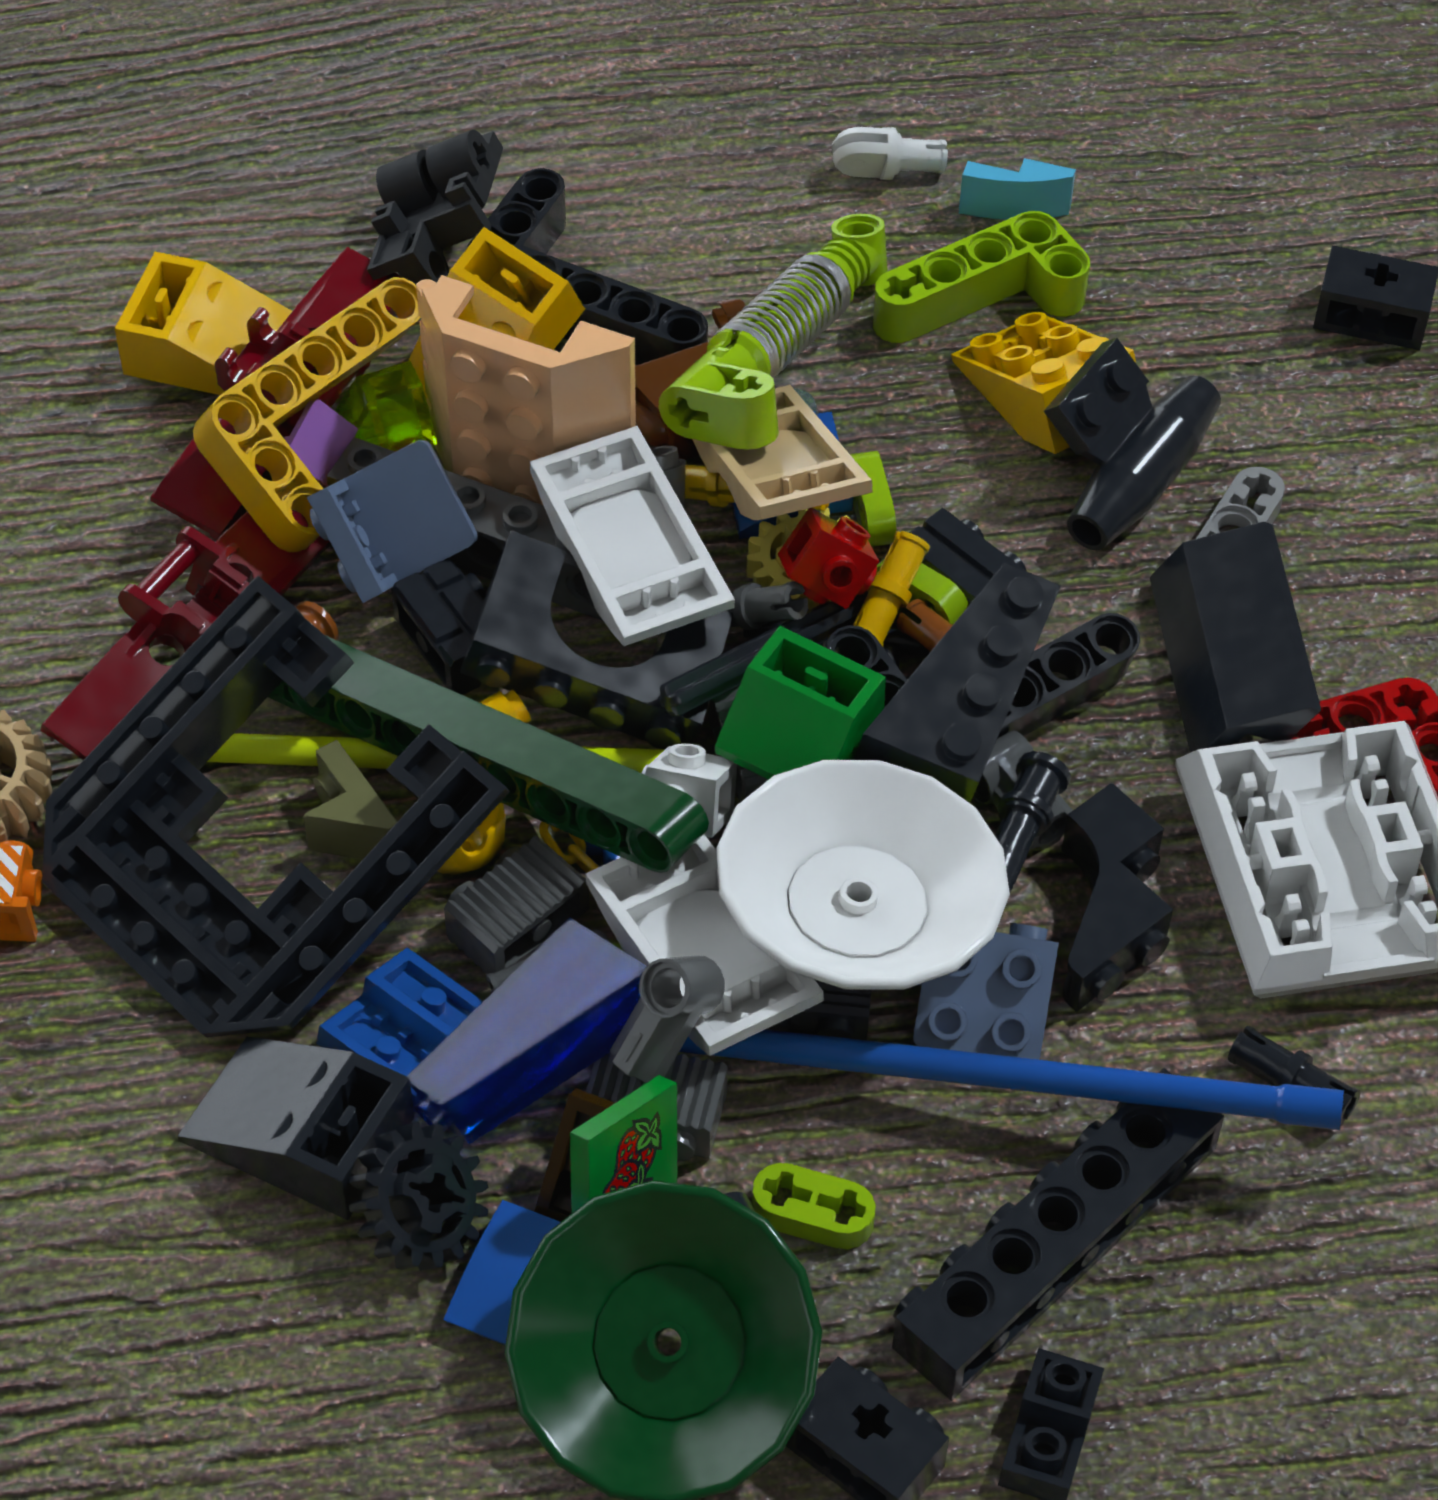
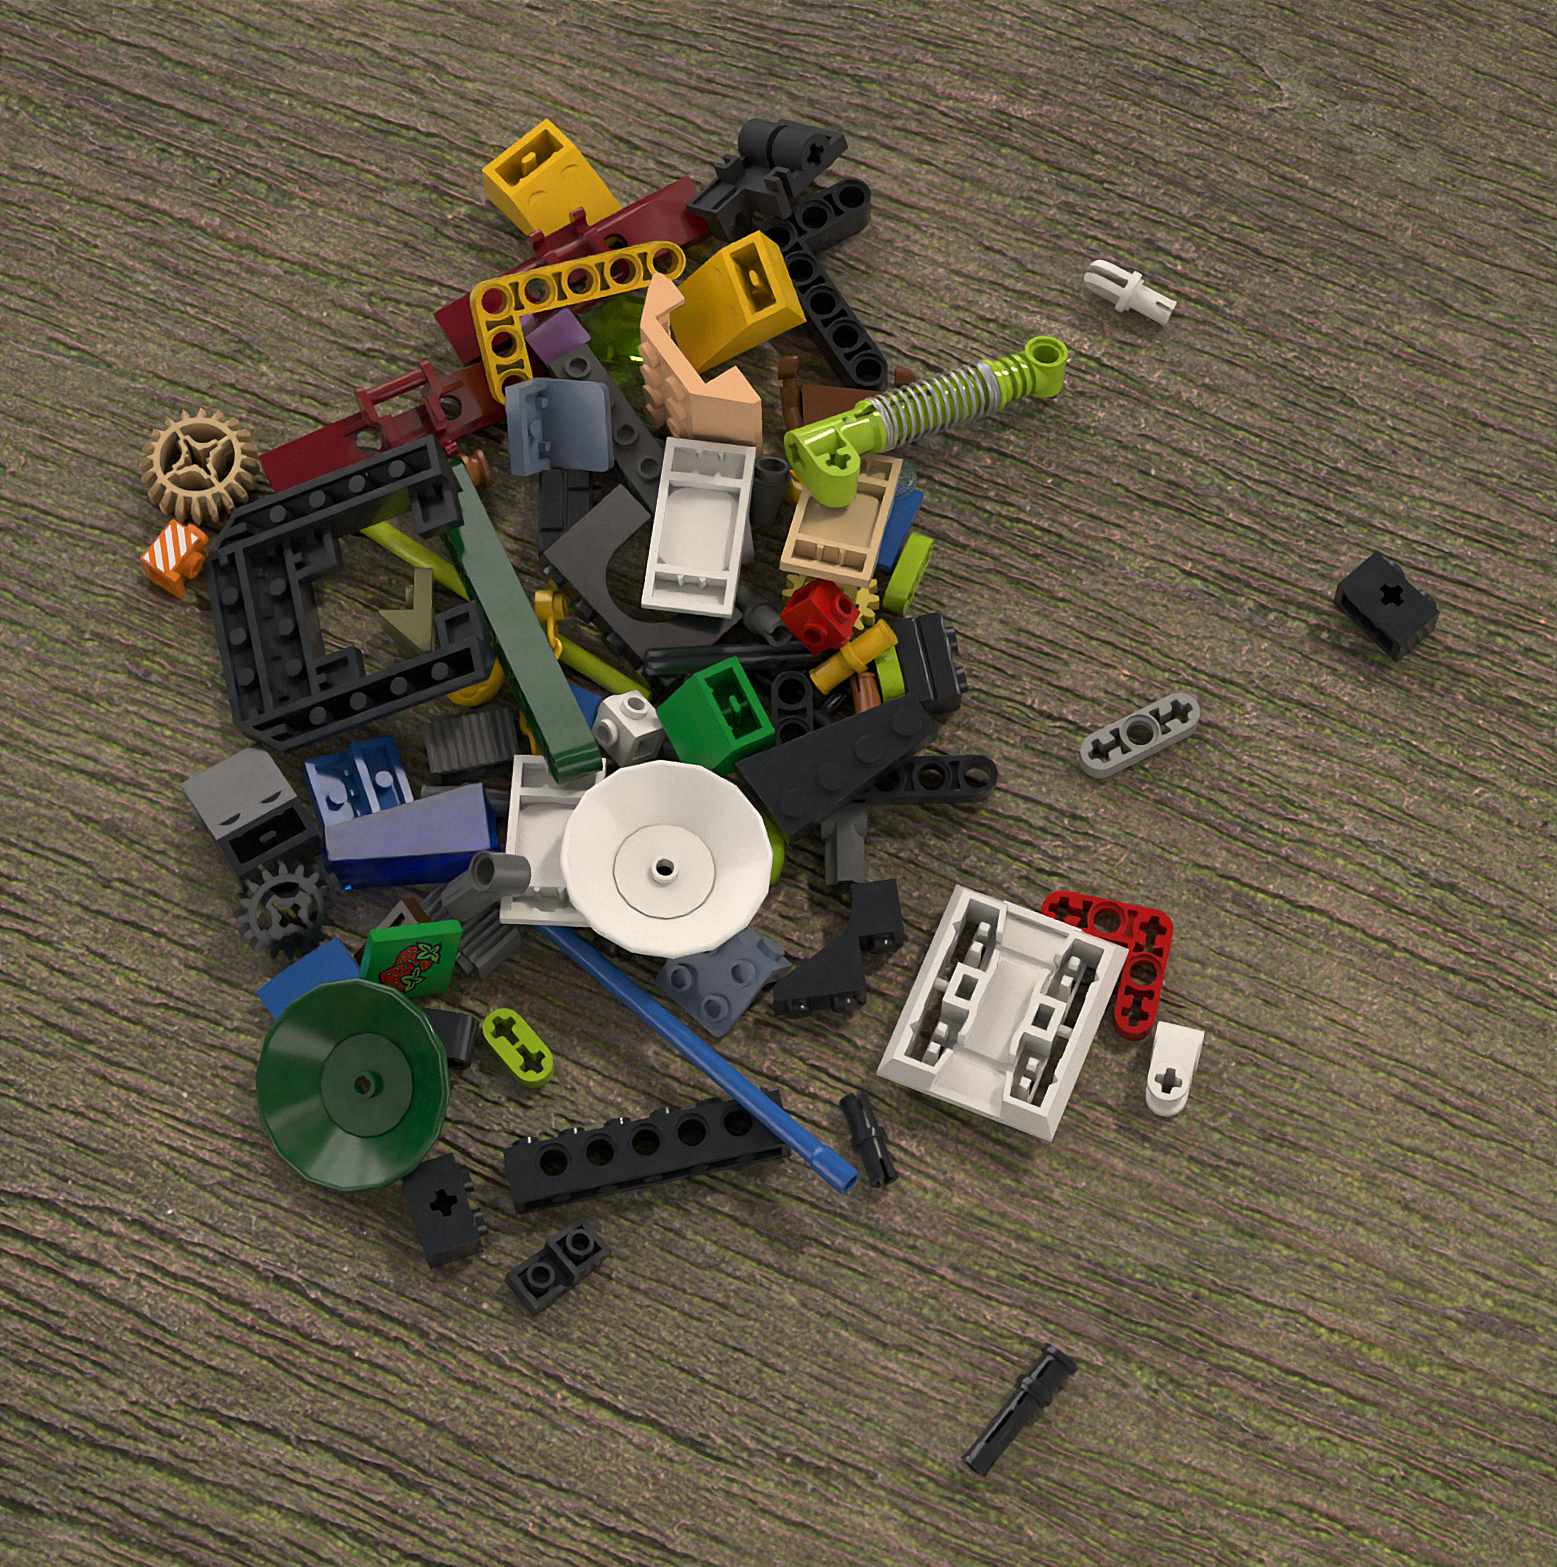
camera: 35 degrees right, 15 degrees up
lime beam [873,211,1090,343] -> none
yellow slope [951,312,1136,454] -> none
medium azure slope [959,158,1076,220] -> none
black pin [995,751,1071,920] -> none
black plate [1044,338,1221,551] -> none
black slope [1150,522,1321,753] -> none

